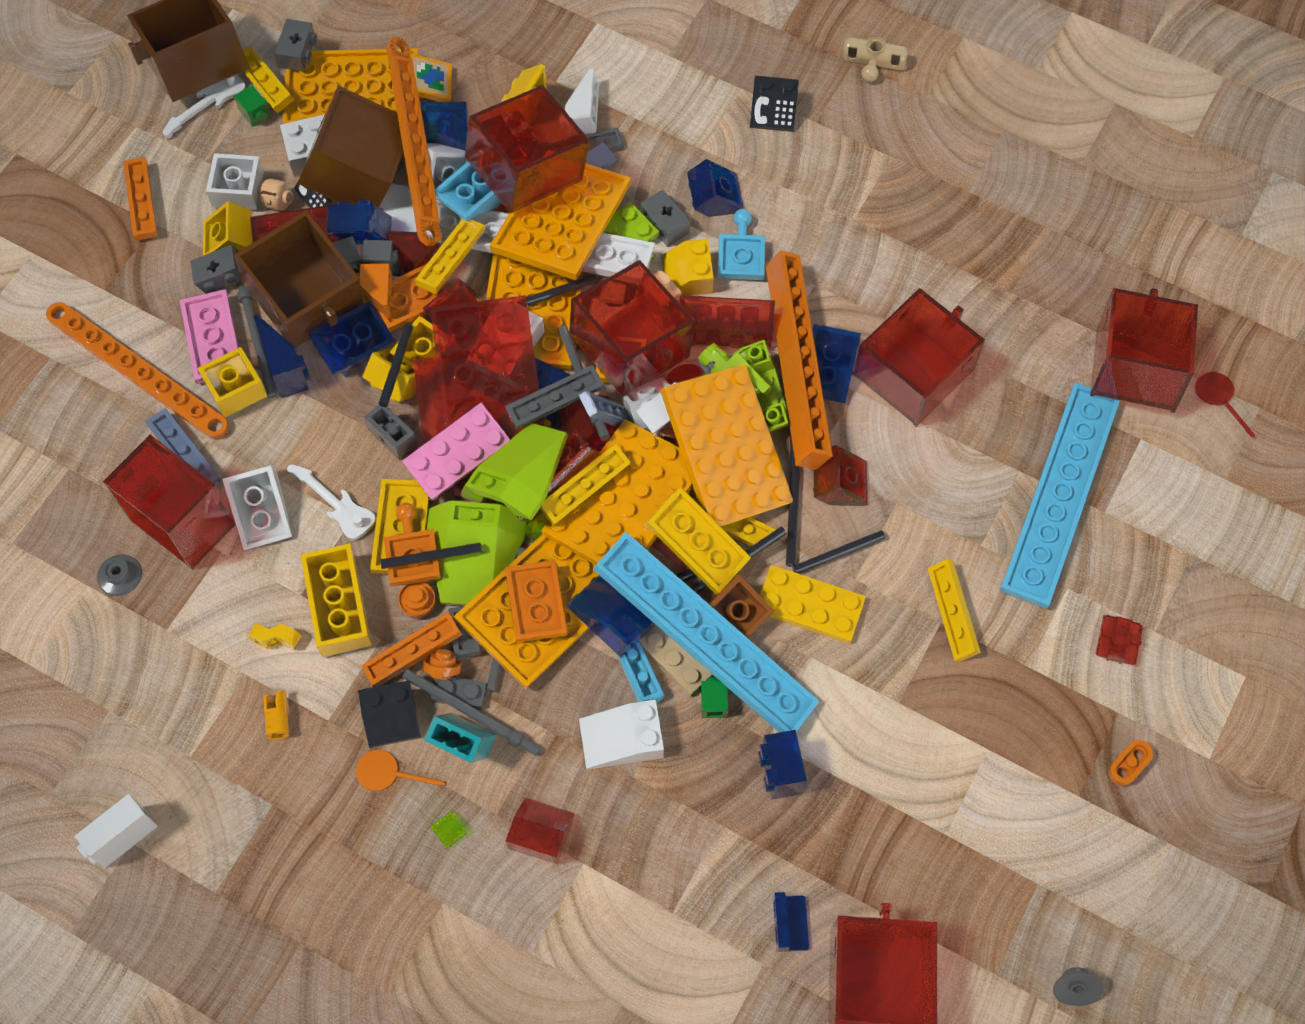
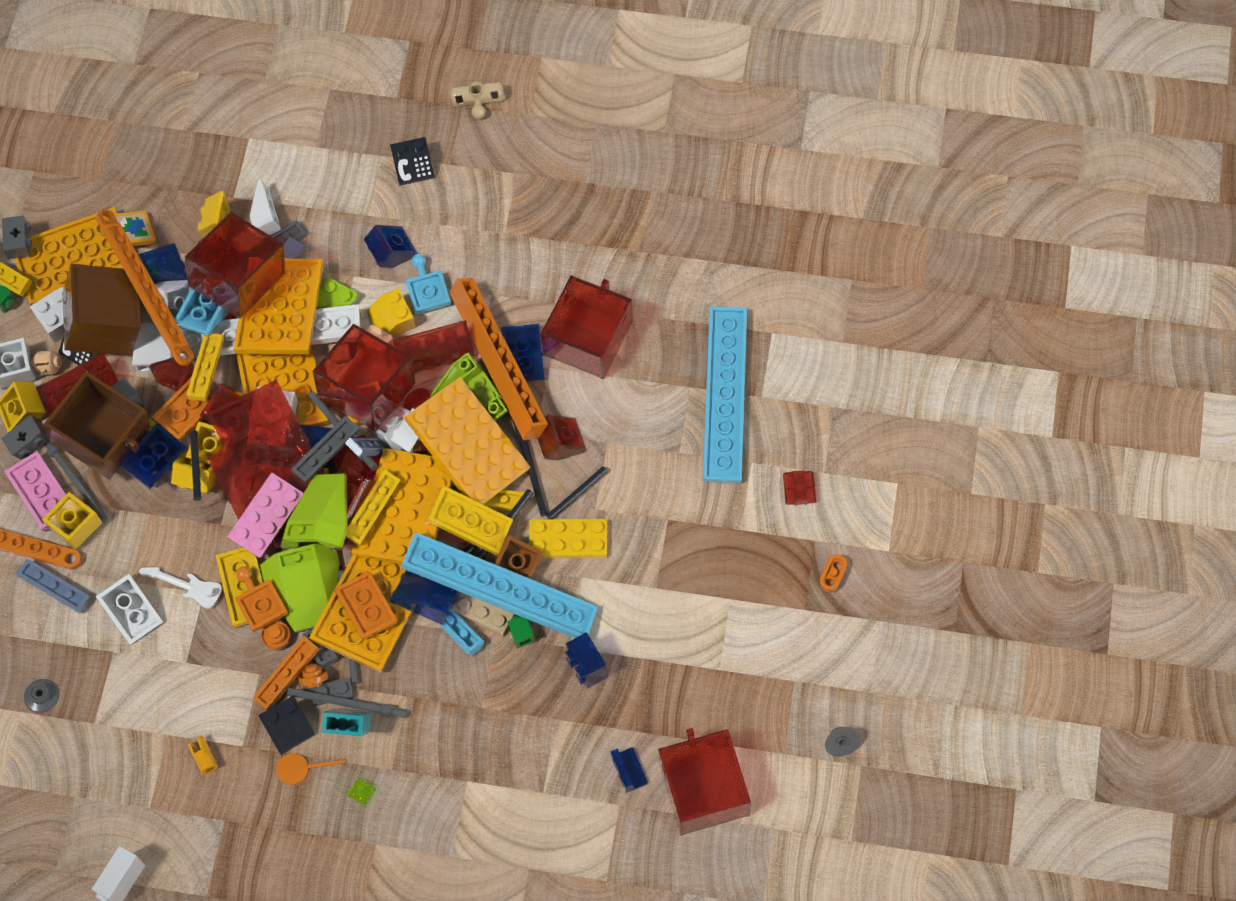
camera: 15 degrees left, 0 degrees up
clear red piece [103,434,236,570] -> none
yellow piece [247,623,302,649] -> none
clear blue slope [253,315,311,398] -> none
yellow brick [300,543,372,657] -> none
clear blue brick [326,200,392,245] -> none
orange slope [356,264,393,317] -> none
dark grey brick [362,240,401,276] -> none
dark grey brick [364,405,418,461] -> none
black bar [380,542,482,569] -> none
clear red slope [505,798,575,865] -> none
black bar [513,274,598,308] -> none
clear neon green plate [525,513,549,543] -> none
white slope [579,700,664,770] -> none
dark grey brick [641,190,691,247] -> none
lime plate [698,343,772,396] -> none
yellow plate [927,559,981,662] -> none
clear red piece [1090,288,1198,413] -> none
clear red piece [1195,372,1255,438] -> none

